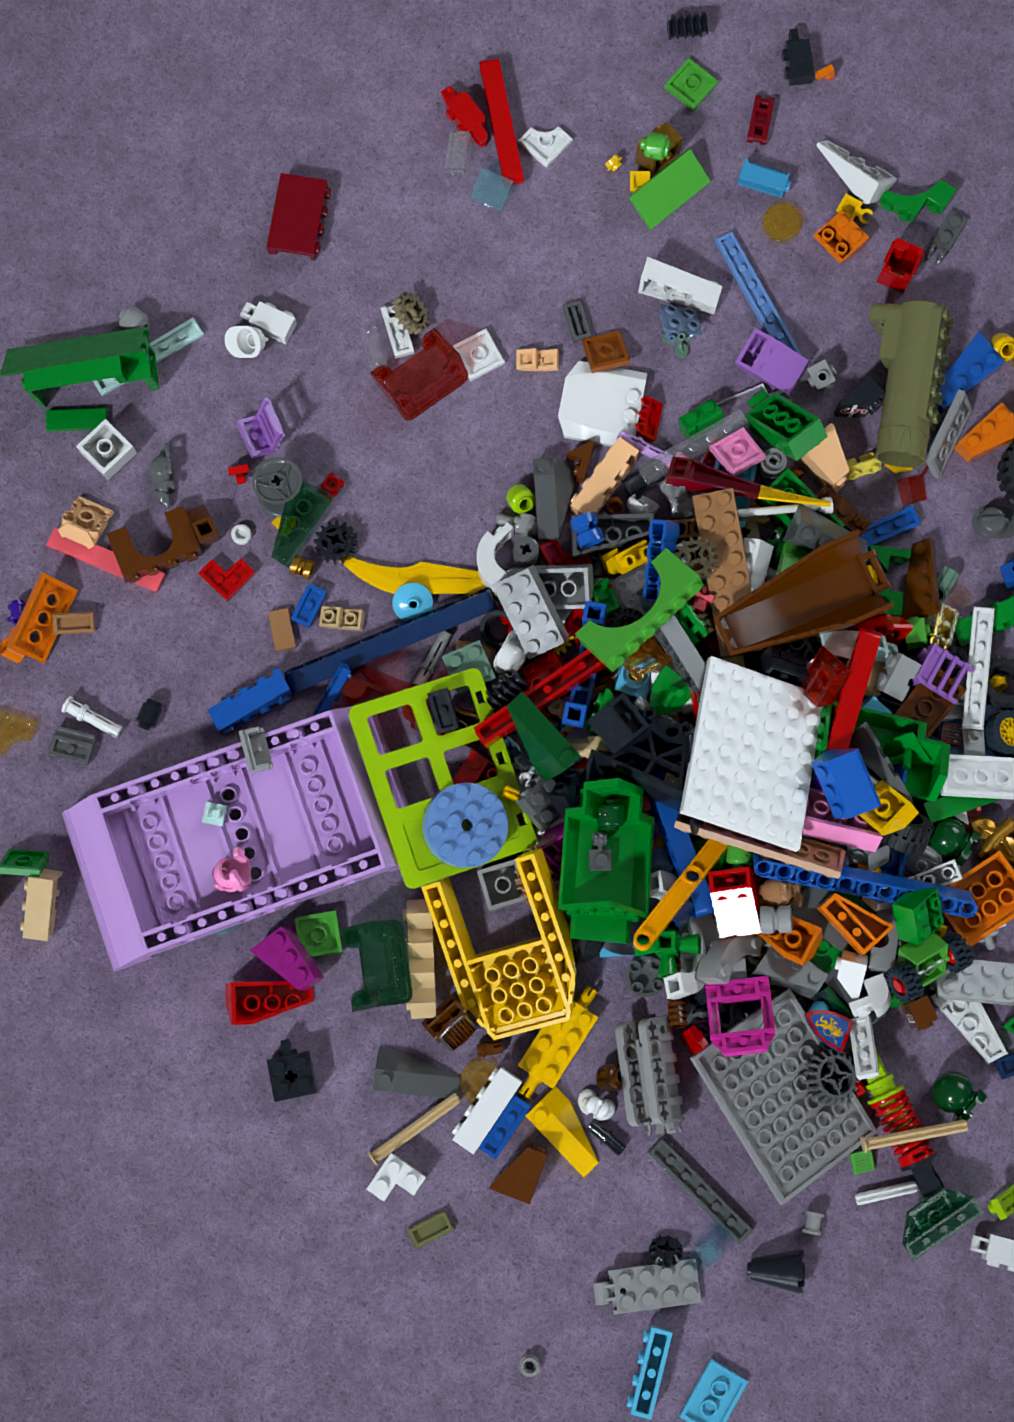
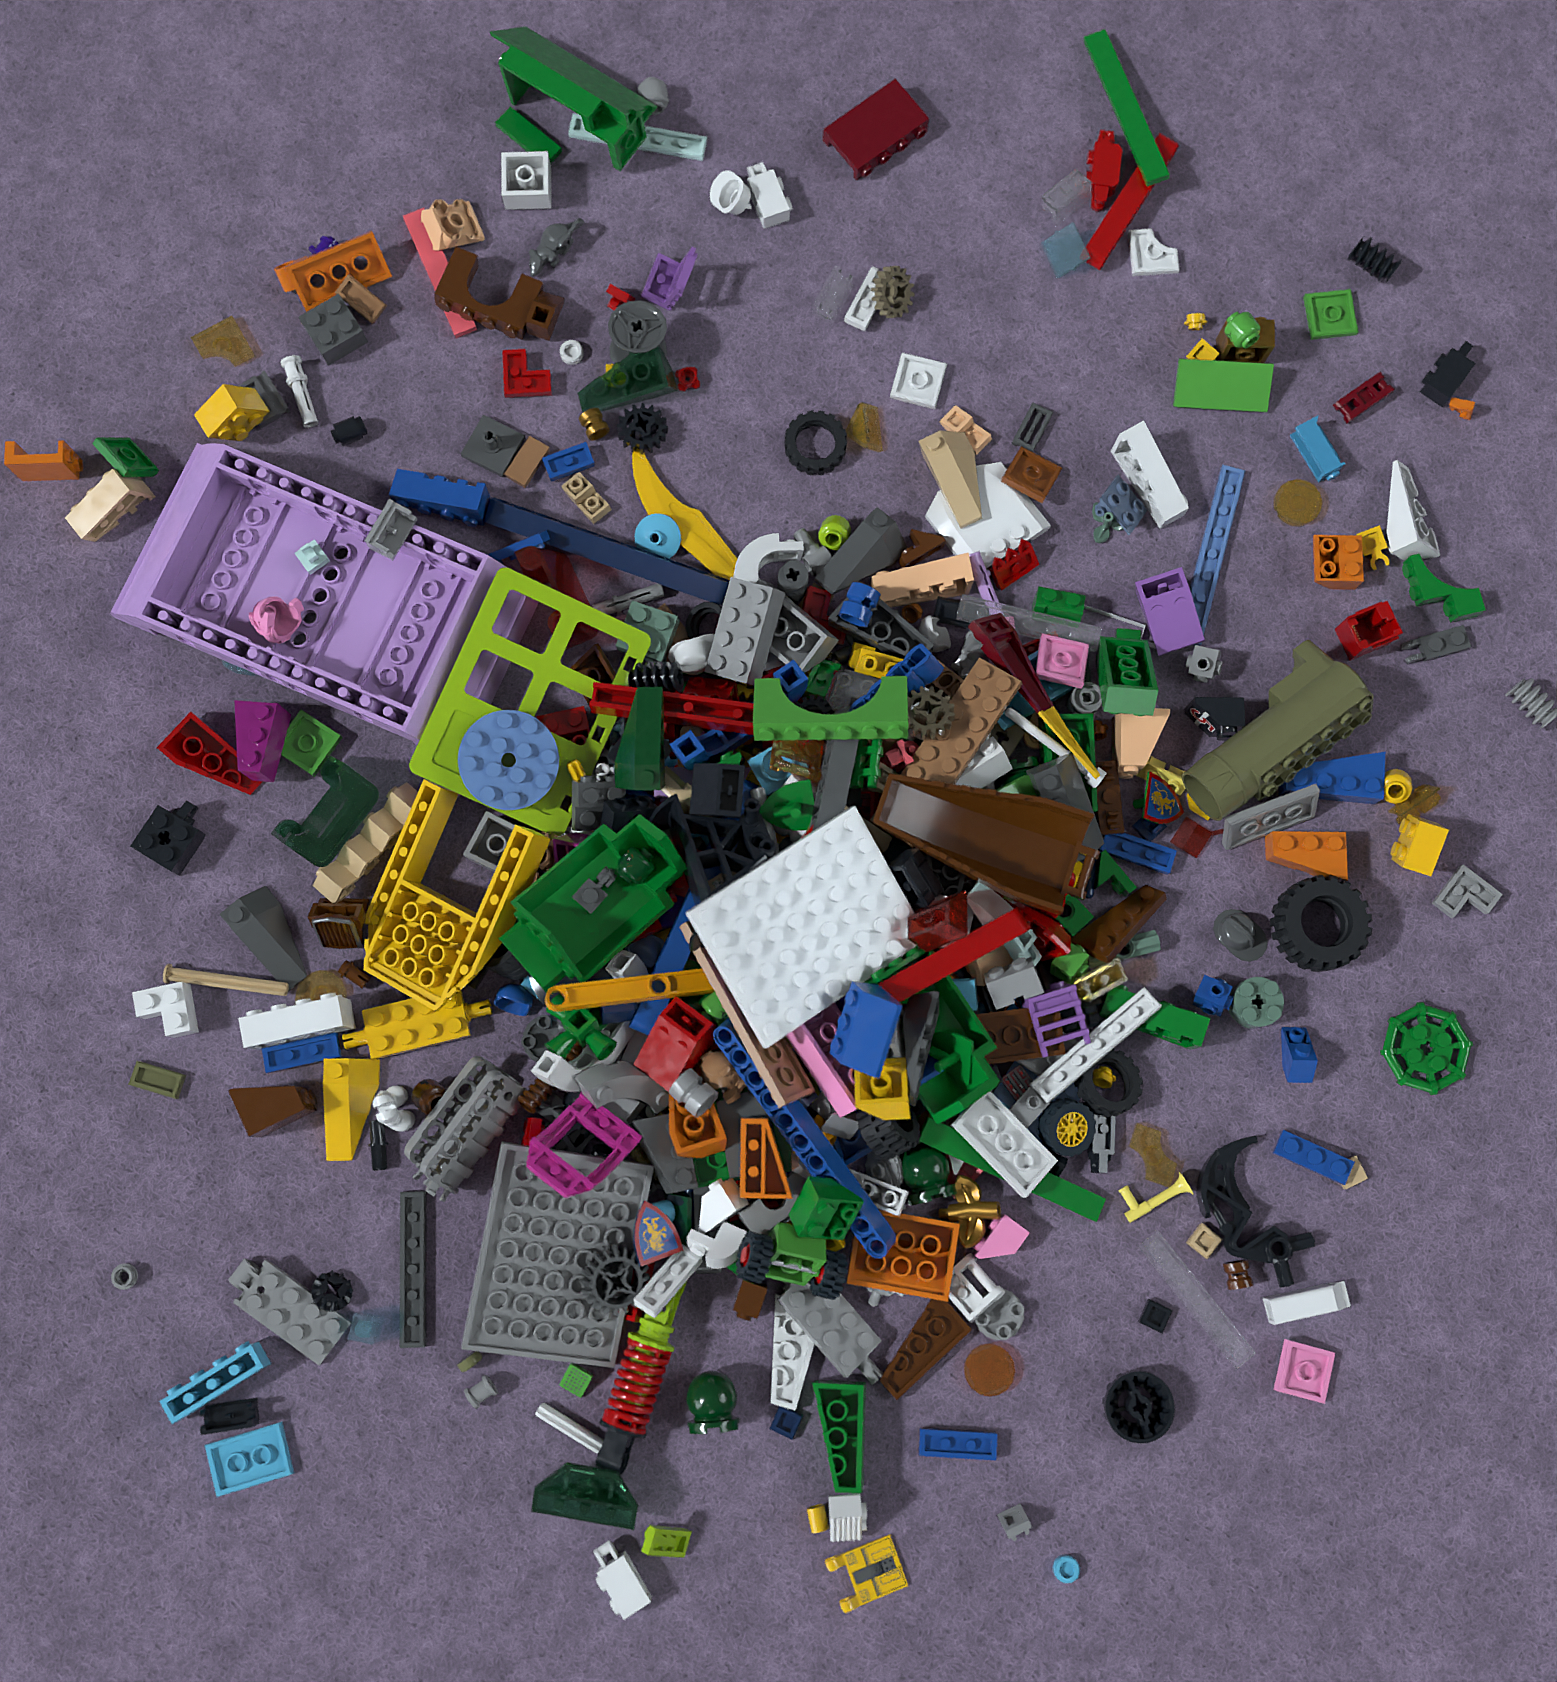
camera: 40 degrees right, 0 degrees up
clear red windscreen [370,328,468,421] -> none
black plate [427,687,460,734] -> none
black cone [747,1249,805,1294] -> none
tan axle [861,1120,968,1153] -> none
none -> yellow brick [194,384,269,441]
none -> black hinge [200,1398,260,1435]
none -> dark grey brick [298,293,368,366]
none -> olive tile [457,1351,482,1373]
none -> dark grey tile [461,415,525,478]
none -> blue hair [494,984,533,1016]
none -> black tyre [784,410,847,475]
none -> clear yellow slope [846,402,883,452]
none -> tan wedge [919,431,982,529]
none -> green tile [1084,29,1170,187]
none -> dark blue tile [1132,817,1167,842]
none -> shield [1133,771,1184,824]

